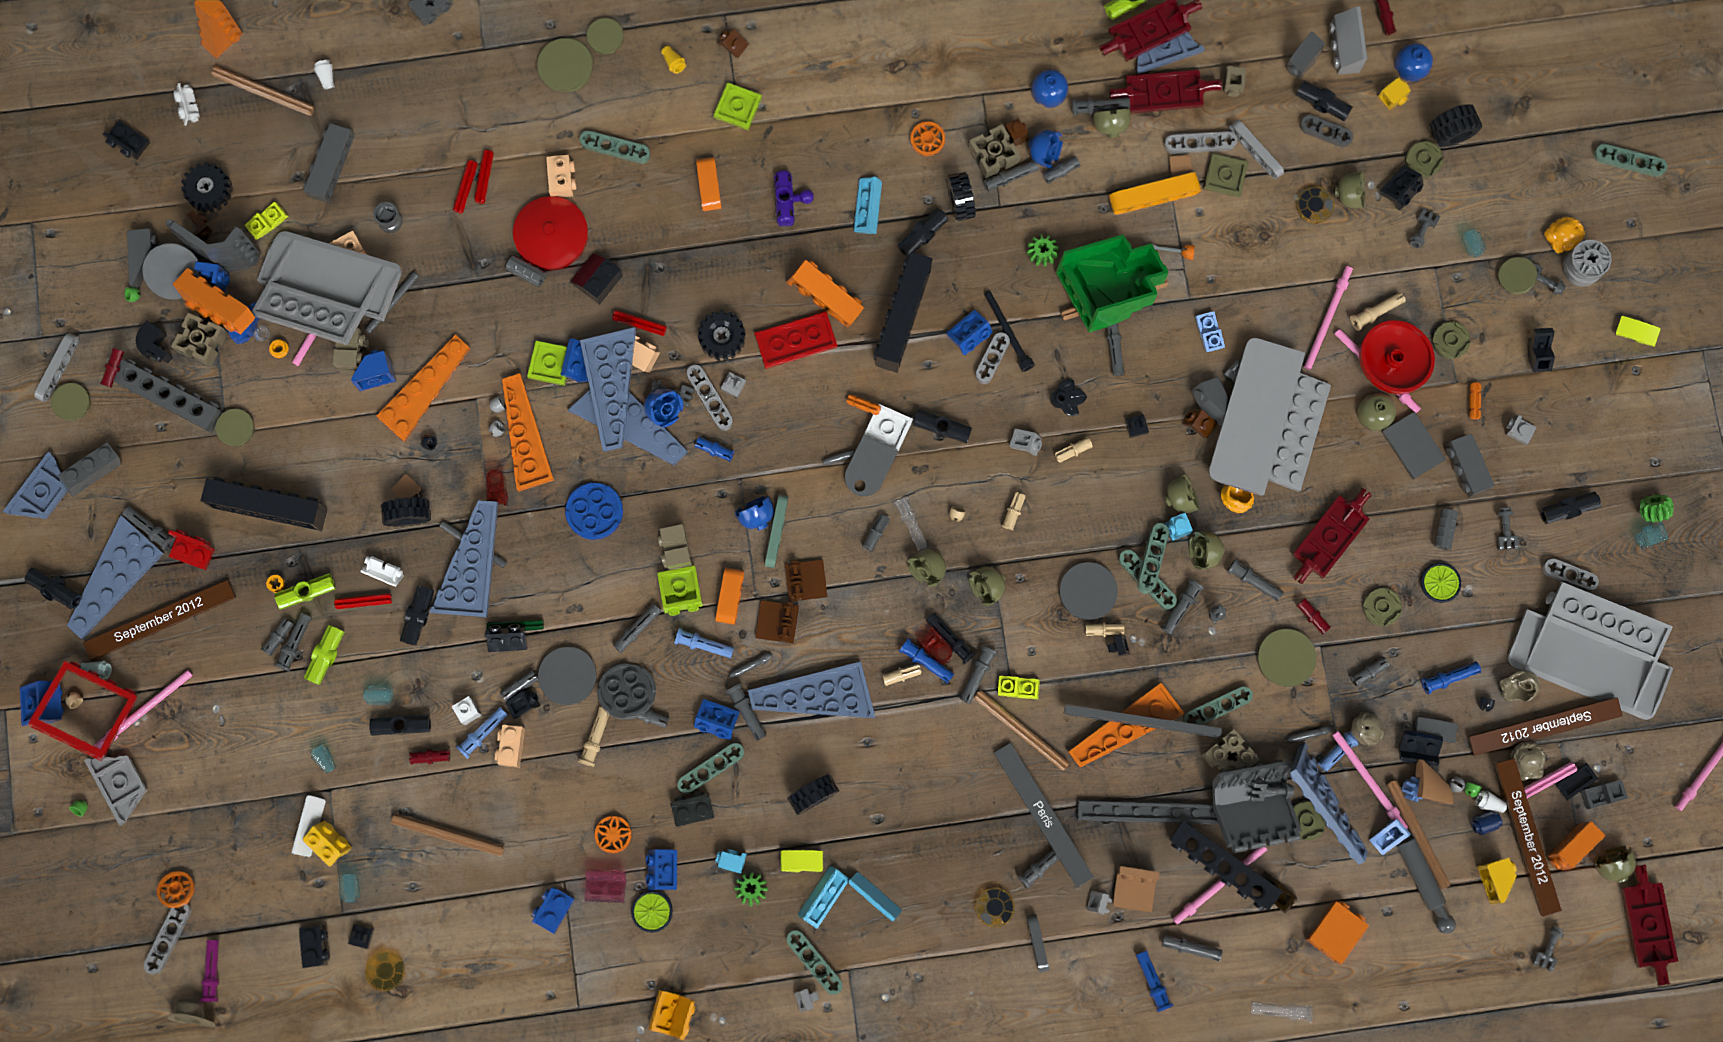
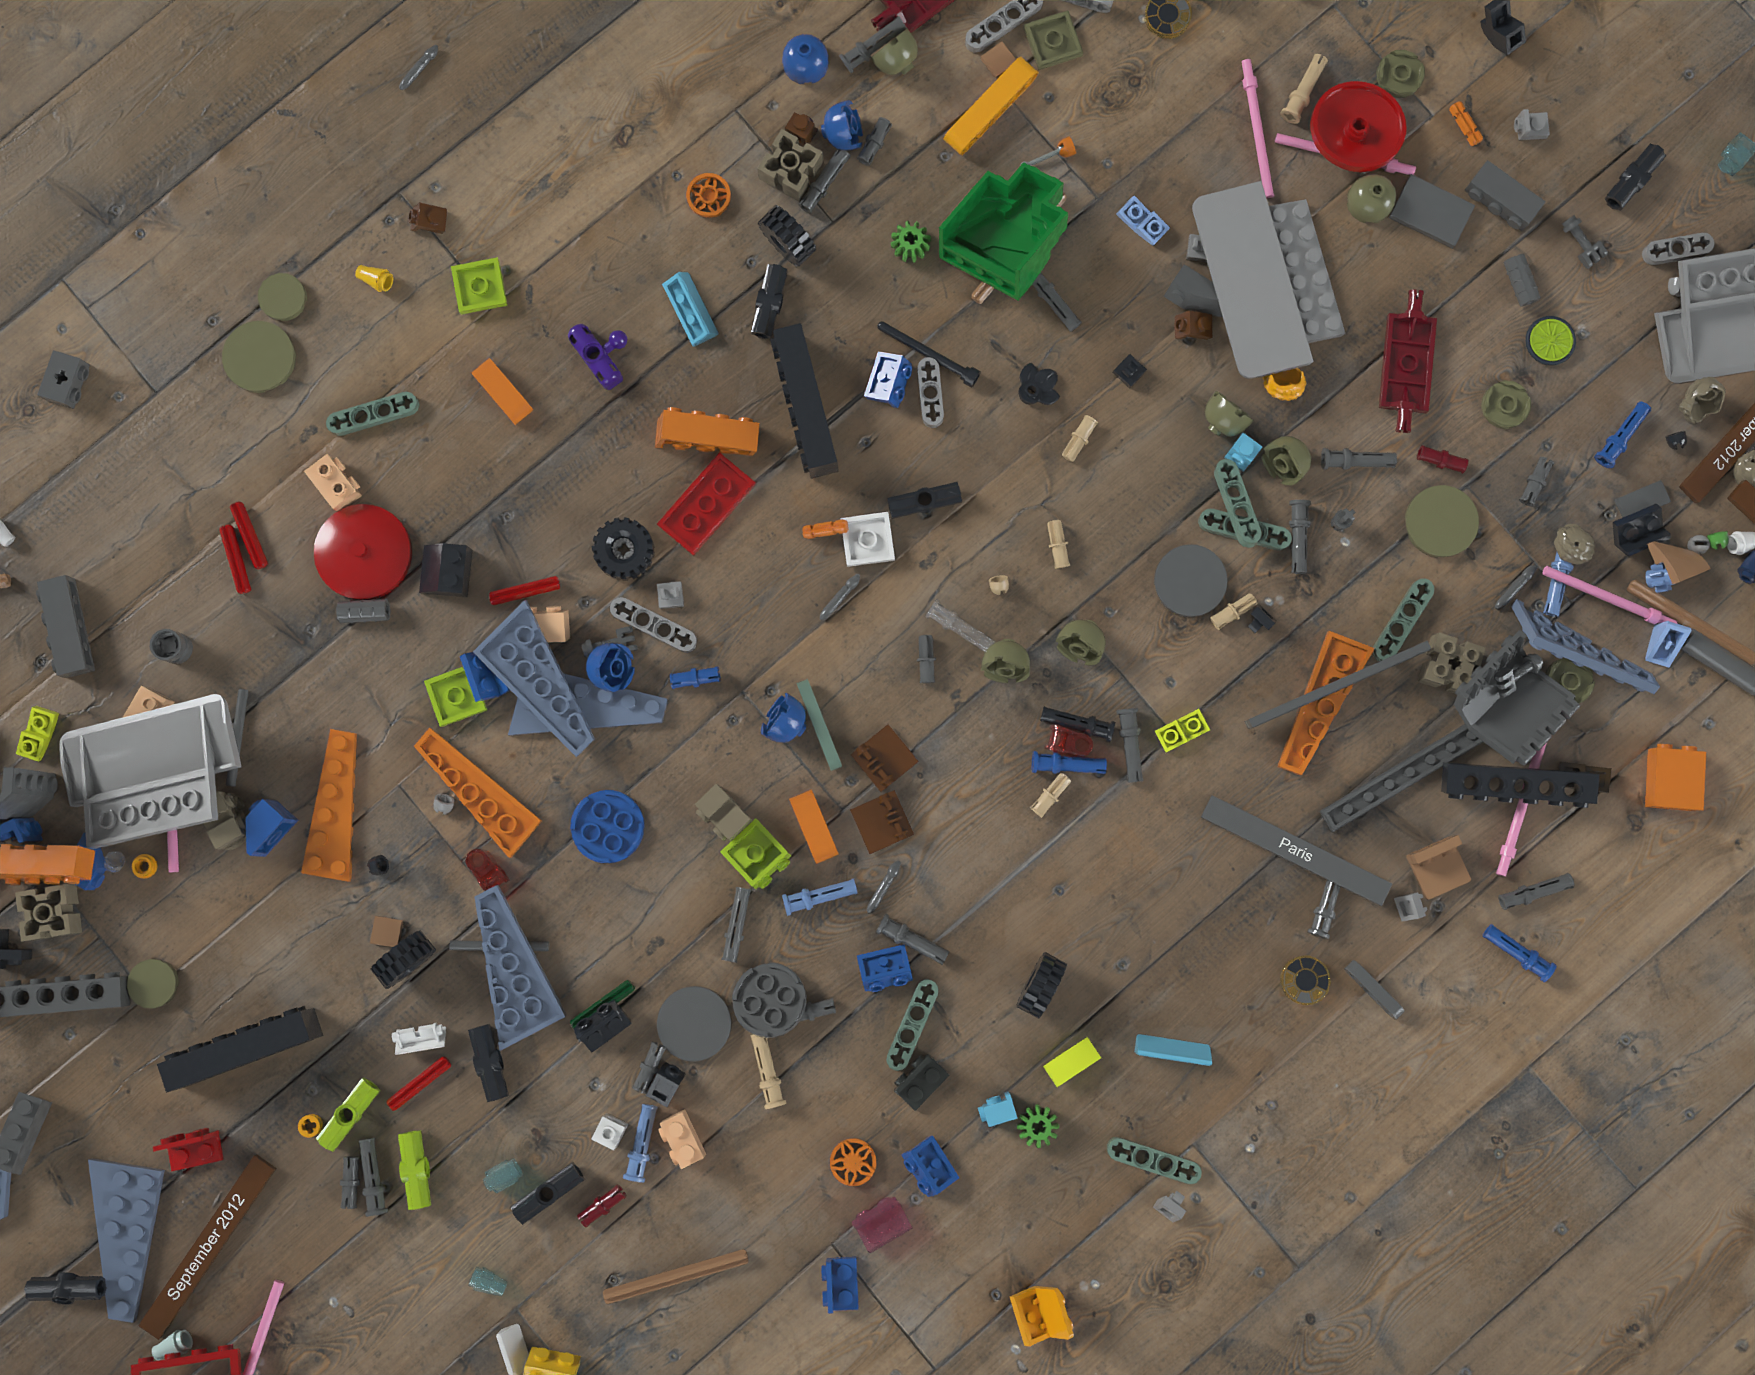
camera: 30 degrees left, 5 degrees up
dark grey pin [122,506,176,551] -> none
light grey hinge [490,396,506,413] -> none
lime wheel [631,890,673,933] -> none
sand blue wing [748,662,875,718] -> none
medium azure slope [798,866,850,928] -> none
dark grey tile [845,435,899,496] -> none
medium nougat axle [974,690,1069,771] -> none
light grey bracket [1009,429,1042,456] -> none
clear pin [1251,1001,1313,1023] -> none
bright green gear [1639,493,1674,523] -> none

